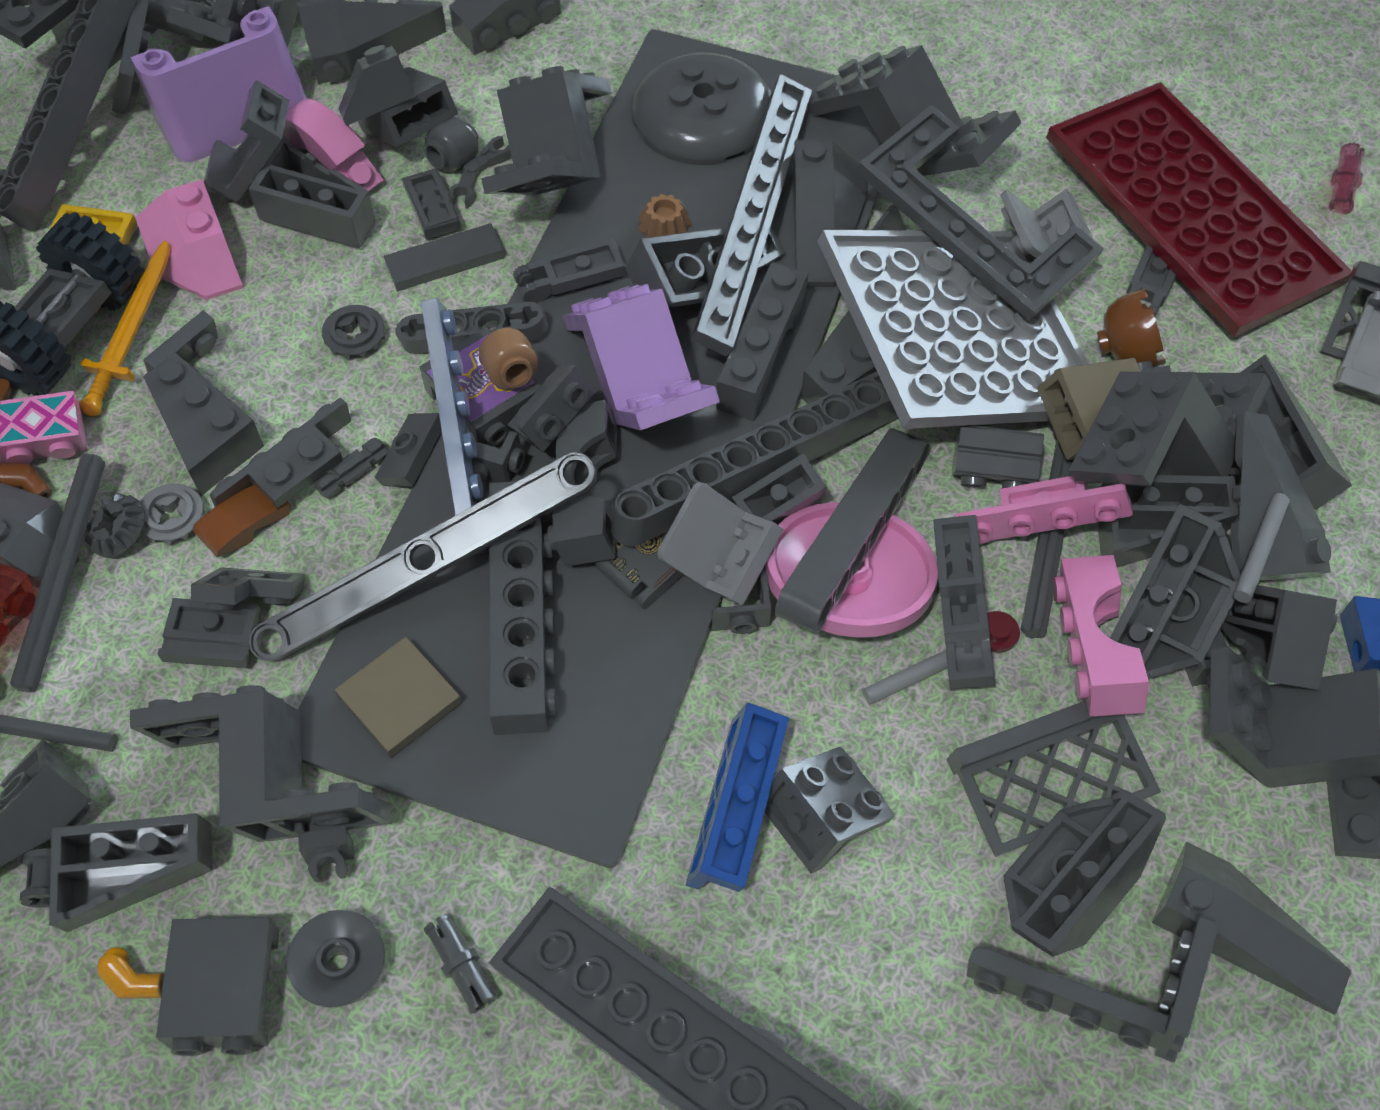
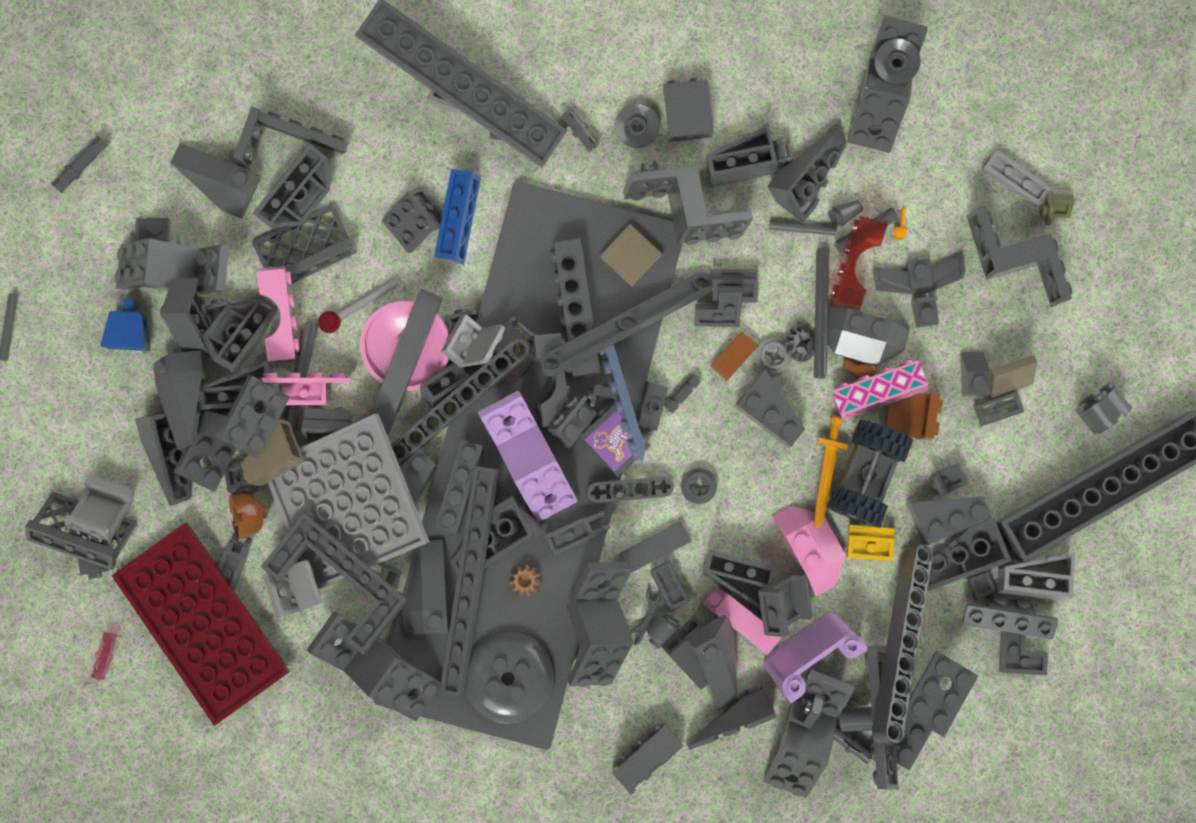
camera: 175 degrees right, 25 degrees up
light orange arm [97,947,164,999] -> none
dark grey plate [143,310,218,373] -> none
dark grey bracket [210,398,351,509] -> none
medium nougat head [479,327,538,390] -> none
dark grey slope [933,515,995,690] -> none
light grey bar [1233,493,1290,603] -> none

